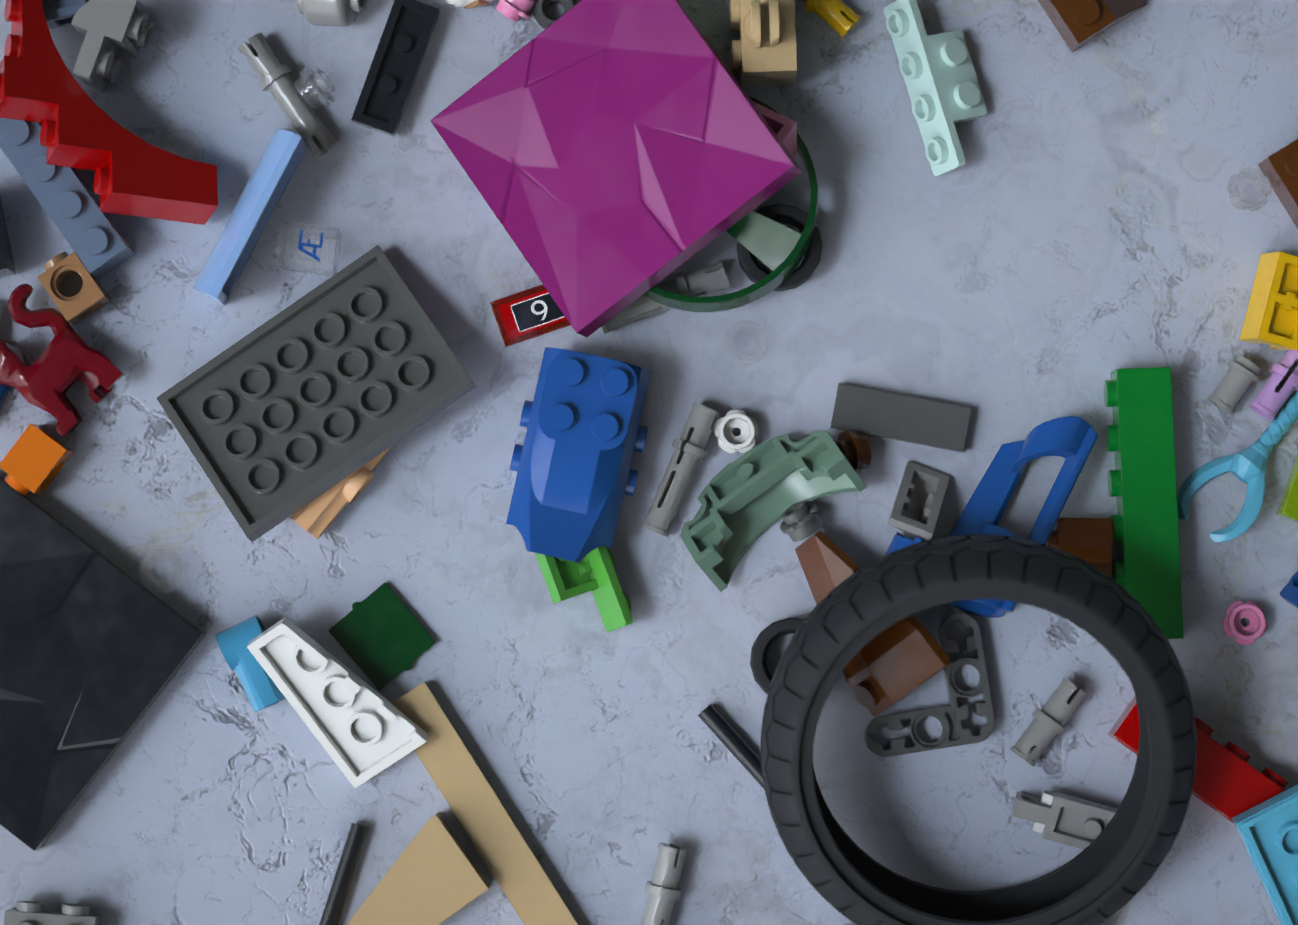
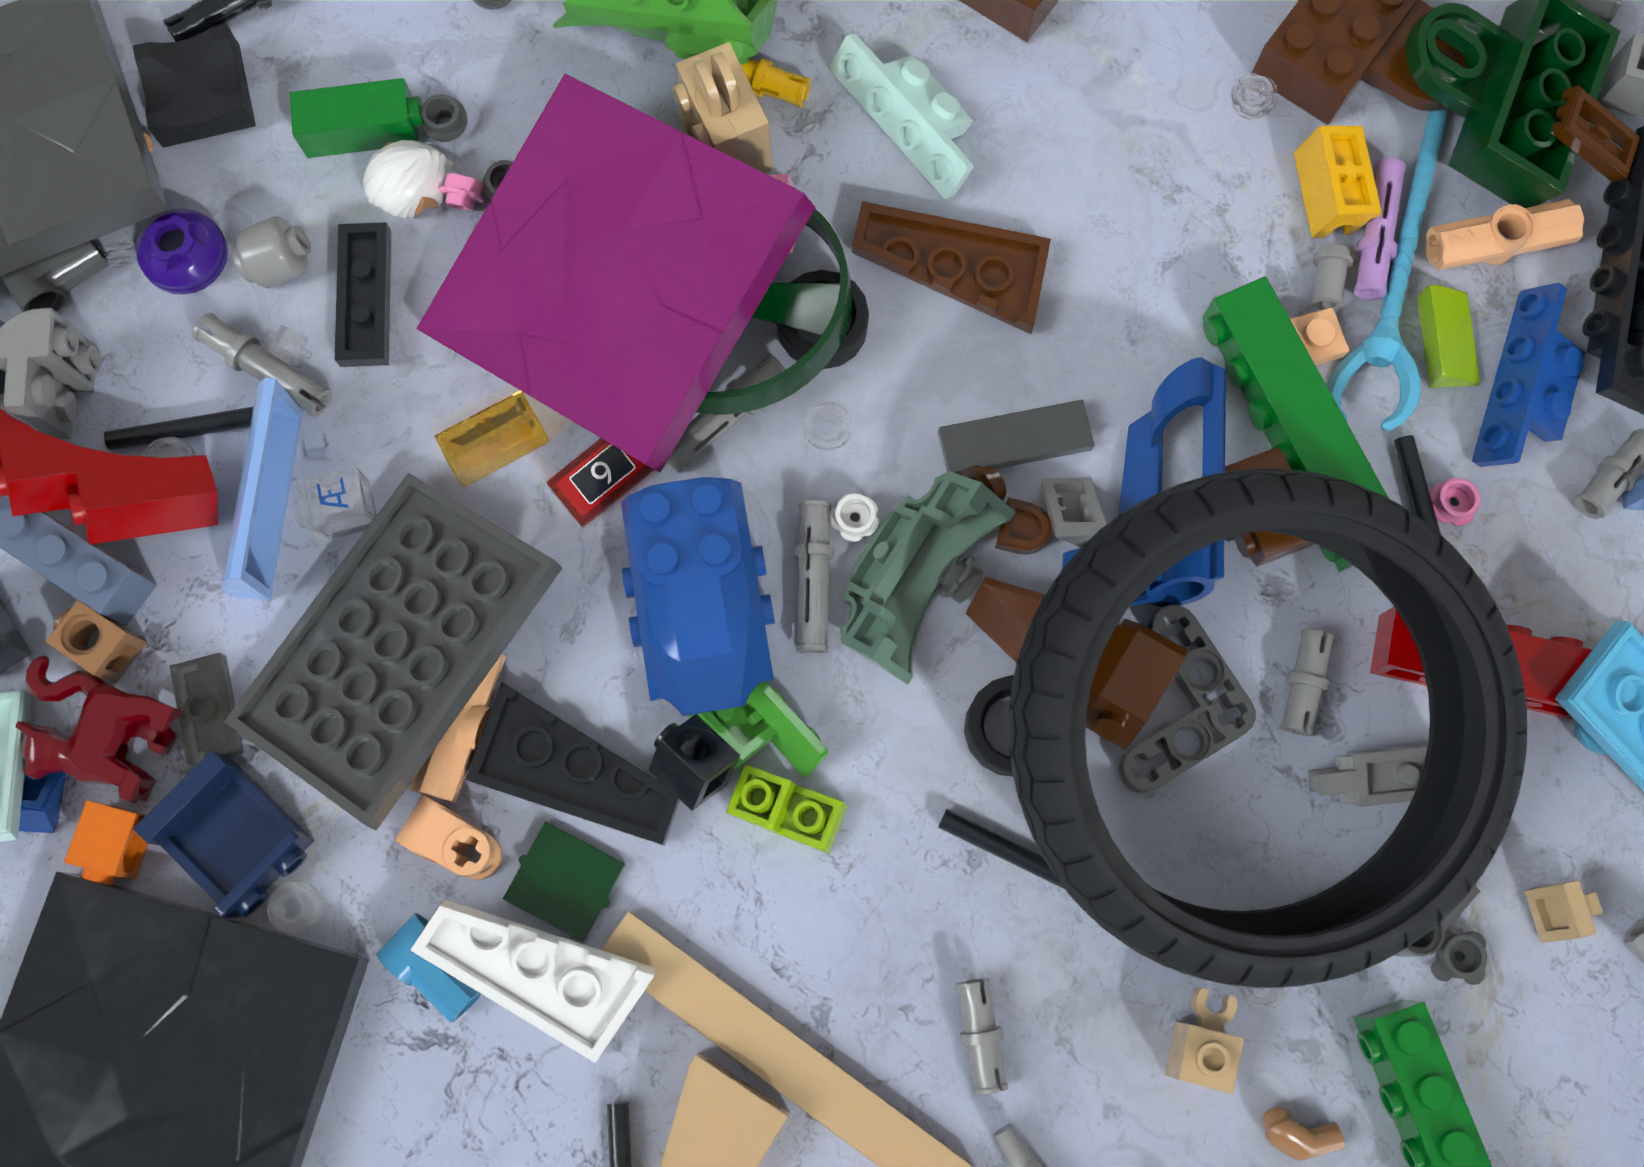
camera: 25 degrees left, 10 degrees down
none -> black bar [104,406,254,451]
none -> dark blue panel [133,751,315,918]
none -> clear smoke plate [169,653,244,766]
none -> light nougat piece [395,794,502,880]
none -> clear yellow slope [435,391,548,486]
none -> black wing [465,682,680,846]
none -> black brick [648,714,740,811]
none -> lime slope [726,764,848,854]
none -> reddish brown wing [852,201,1051,334]
none -> reddish brown tile [995,497,1051,555]
none -> light nougat plate [1290,307,1349,366]
none -> black bar [1394,435,1441,534]

